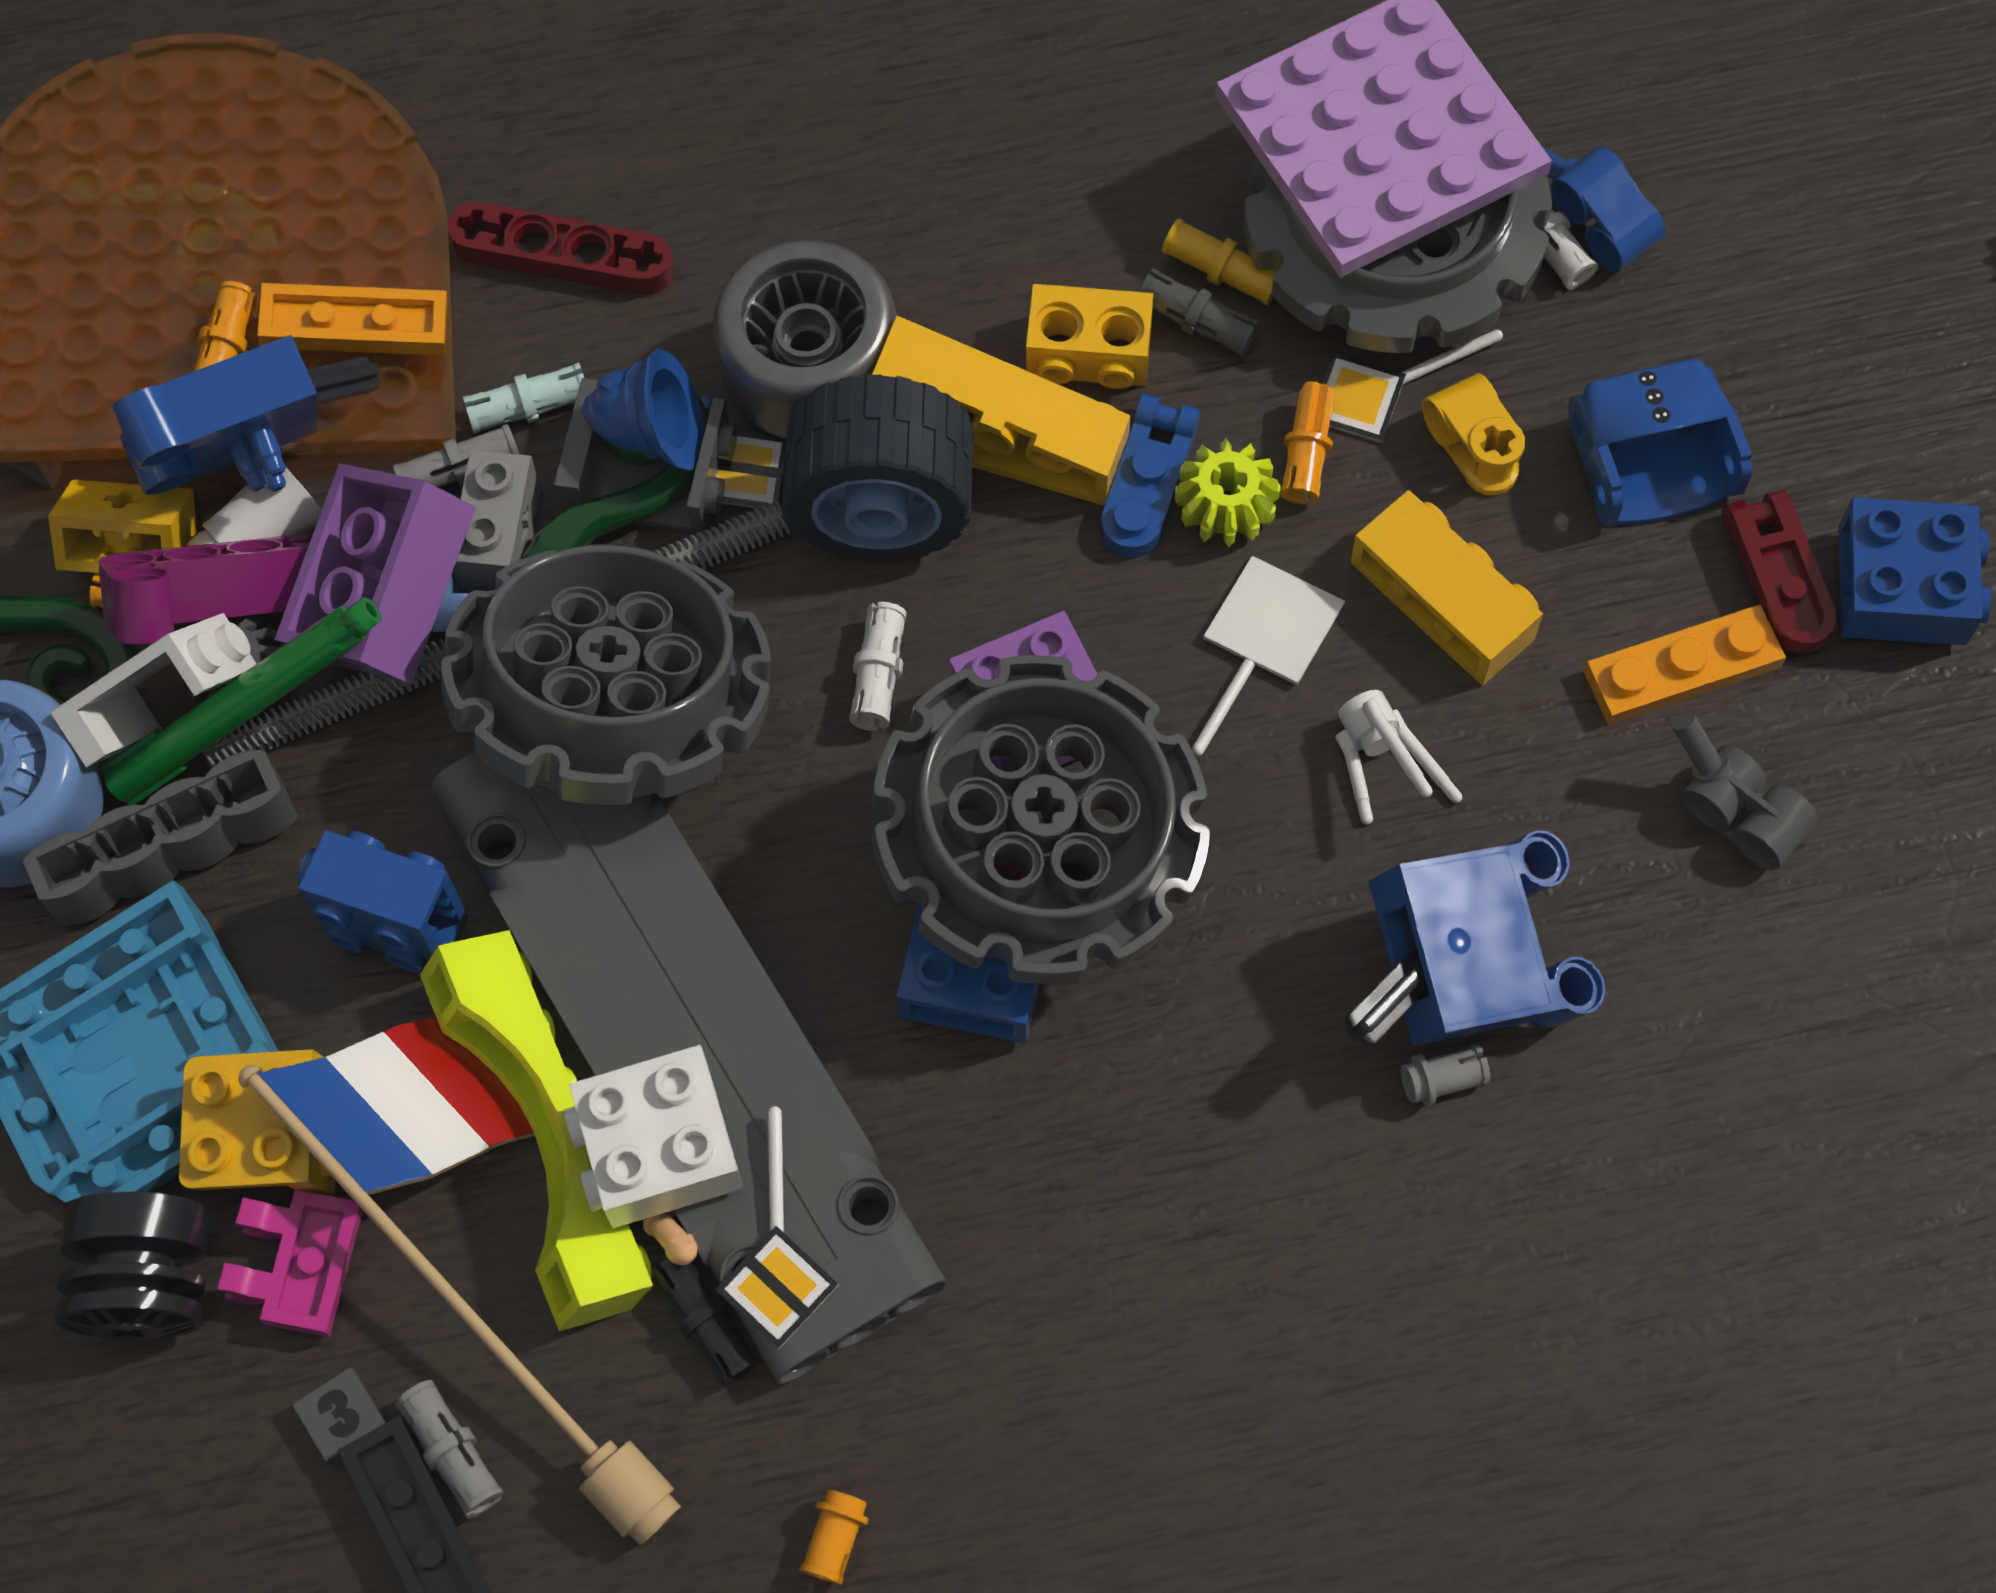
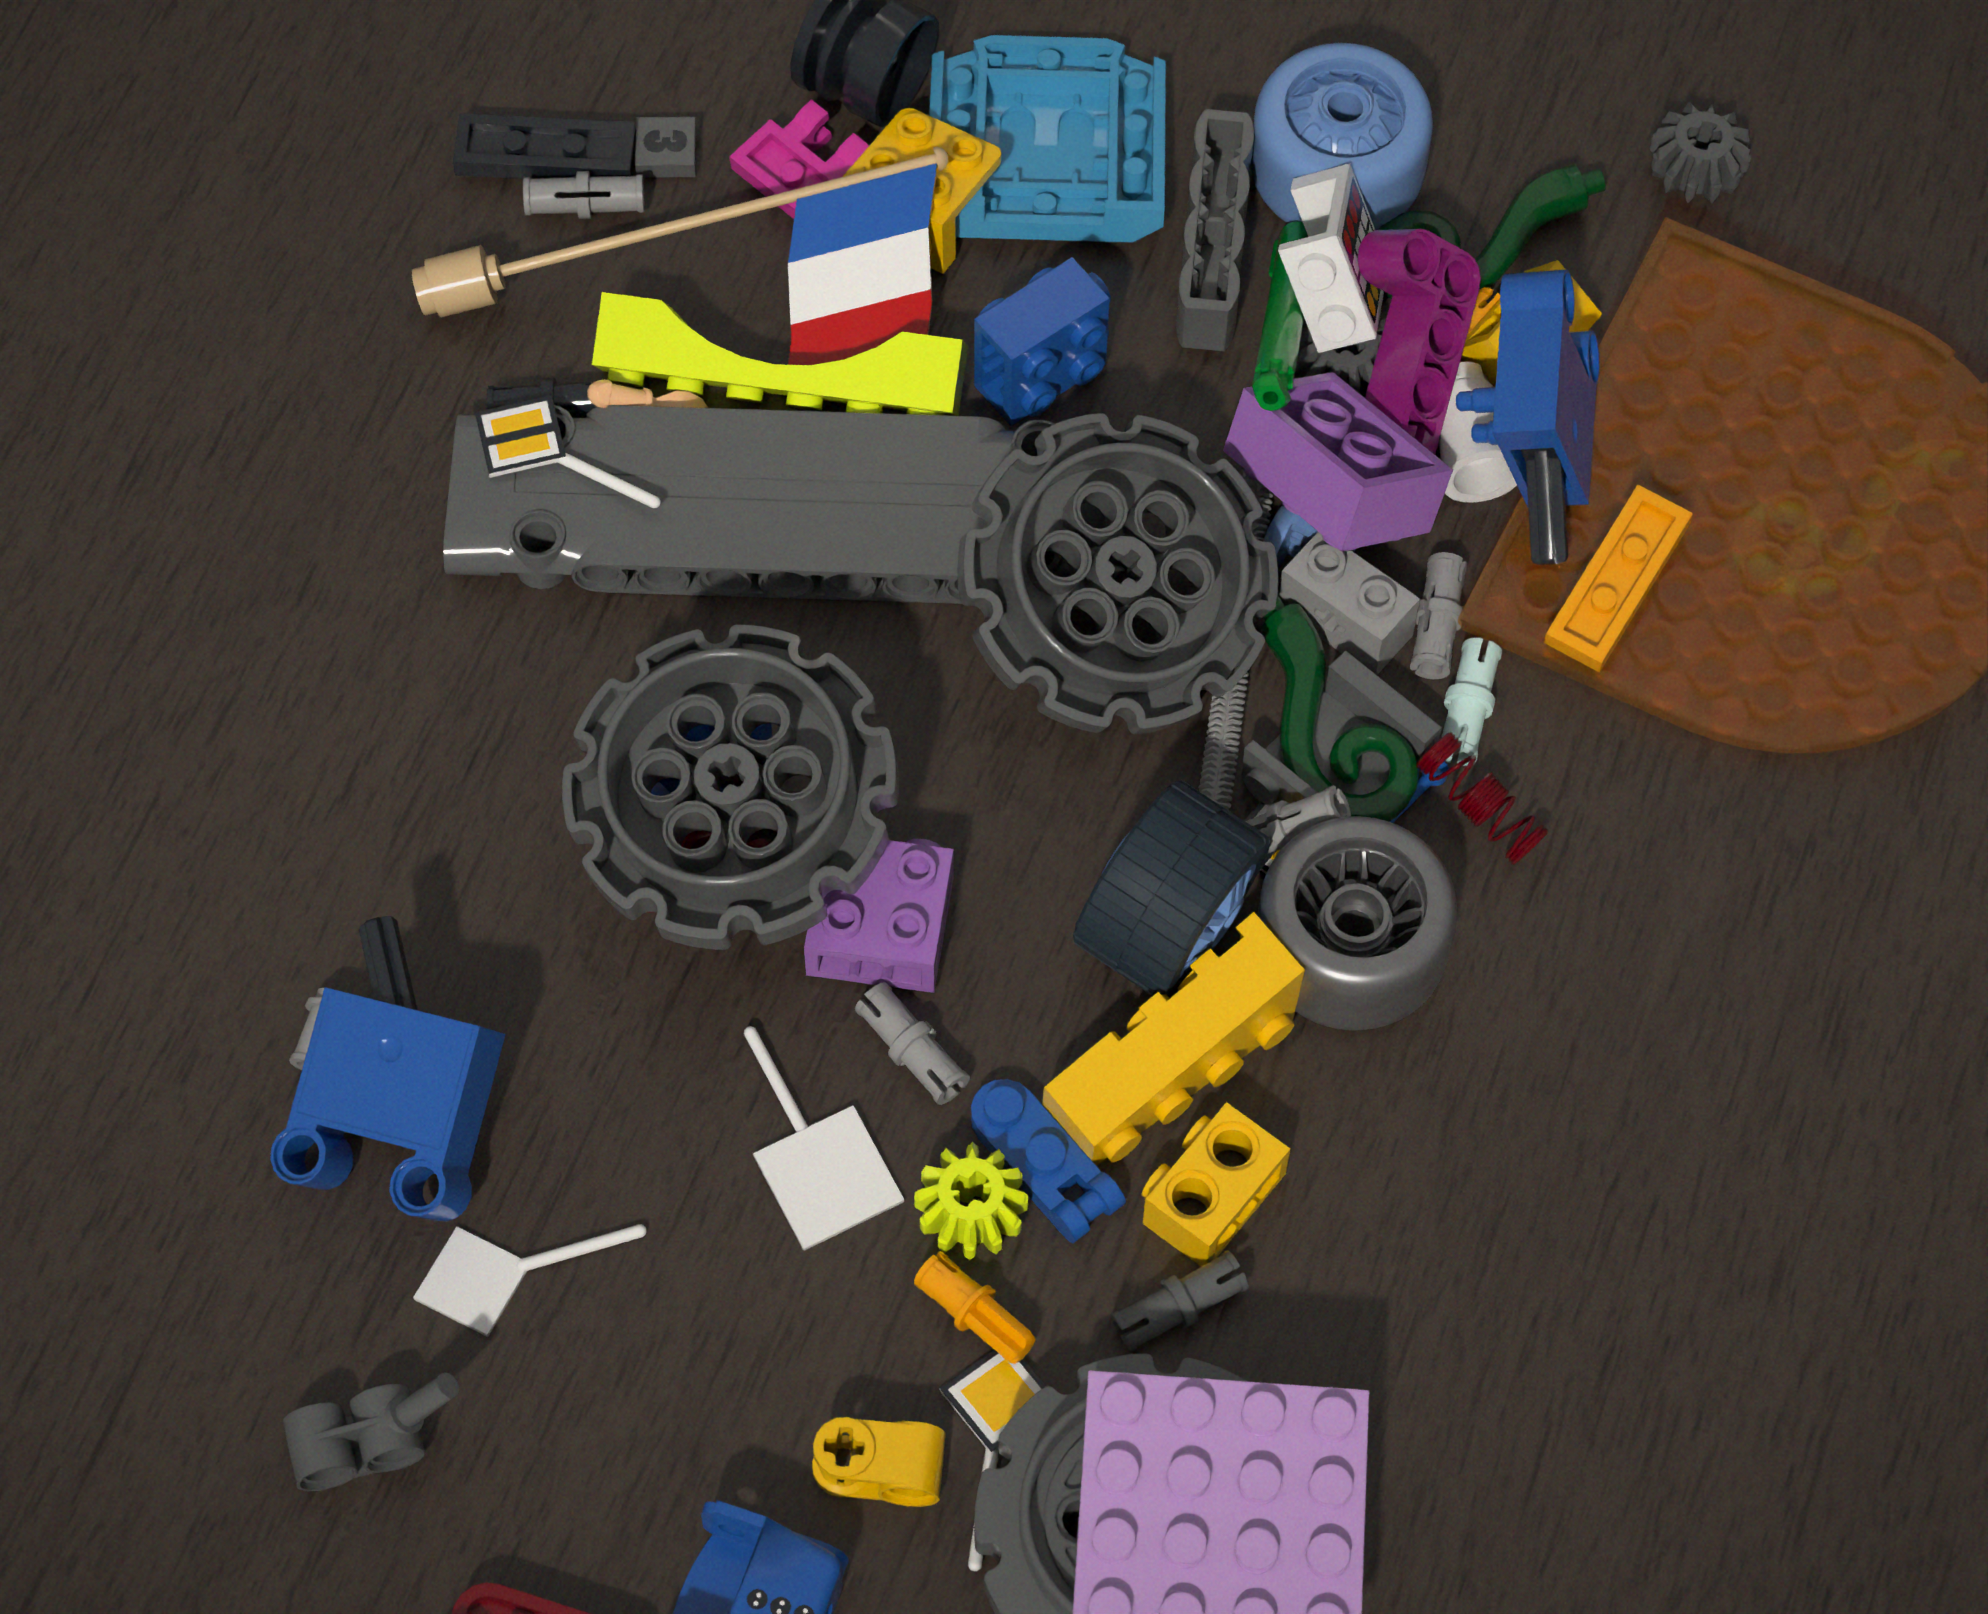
camera: 120 degrees right, 5 degrees down
light orange pin [192,281,258,372] -> none
dark red beam [447,202,675,294] -> none
white brick [563,1044,744,1228] -> none
blue piece [581,348,705,472] -> none
light orange pin [799,1490,869,1585] -> none
white pin [849,602,907,731] -> none
yellow pin [1162,218,1275,306] -> none
white plant [1335,690,1462,825] -> none
yellow brick [1350,490,1544,686] -> none
light orange plate [1583,604,1786,725] -> none
none -> white piece [413,1224,647,1337]
none -> light grey pin [855,982,970,1105]
none -> light grey pin [1245,785,1351,854]
none -> dark red piece [1417,732,1548,865]

